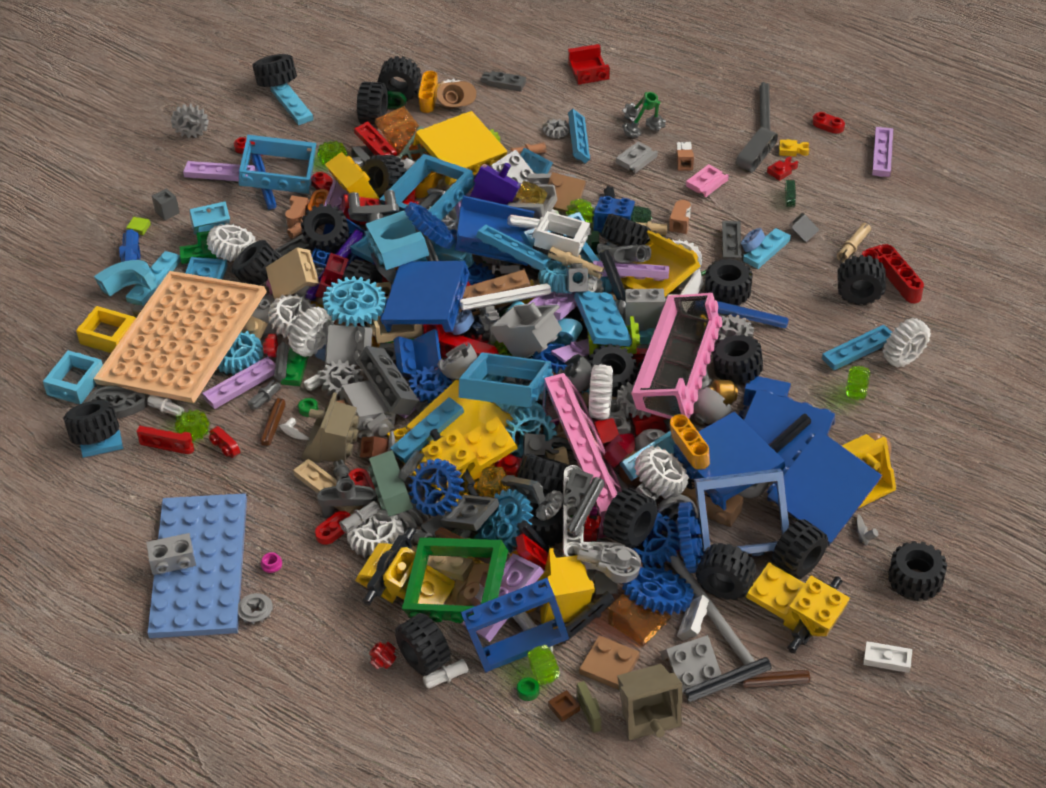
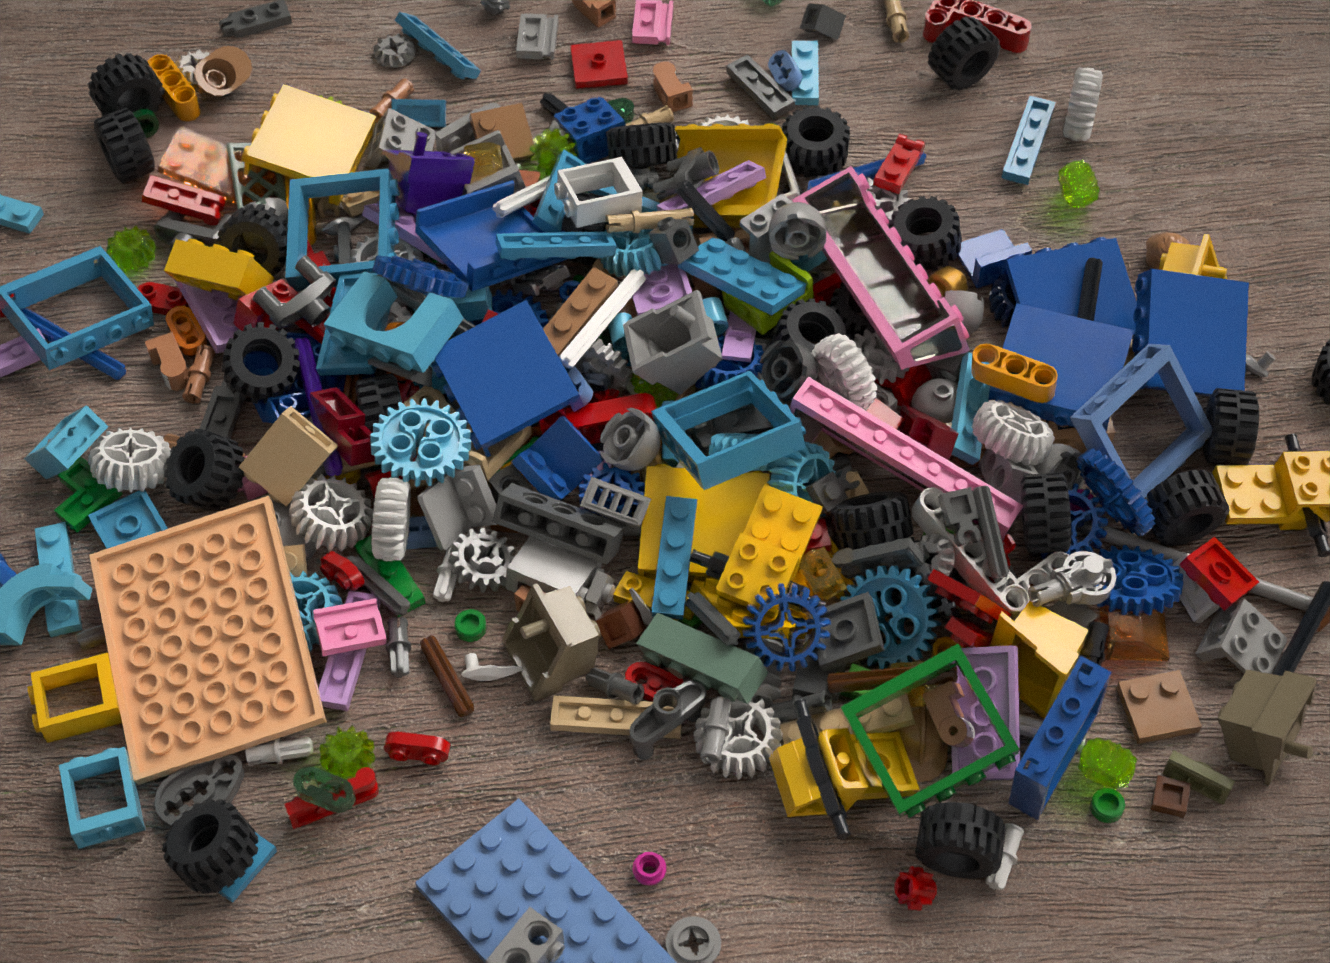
camera: 40 degrees left, 10 degrees up
red plate [315,511,351,545] -> none
none -> clear green beam [293,766,355,813]
none -> bright pink plate [313,598,387,656]
none -> red plate [570,40,628,89]
none -> light grey slope [580,477,651,530]
none -> light grey cylinder [769,202,826,260]
none -> red plate [873,133,926,194]
none -> red plate [927,569,1012,624]
none -> red plate [1179,537,1259,611]

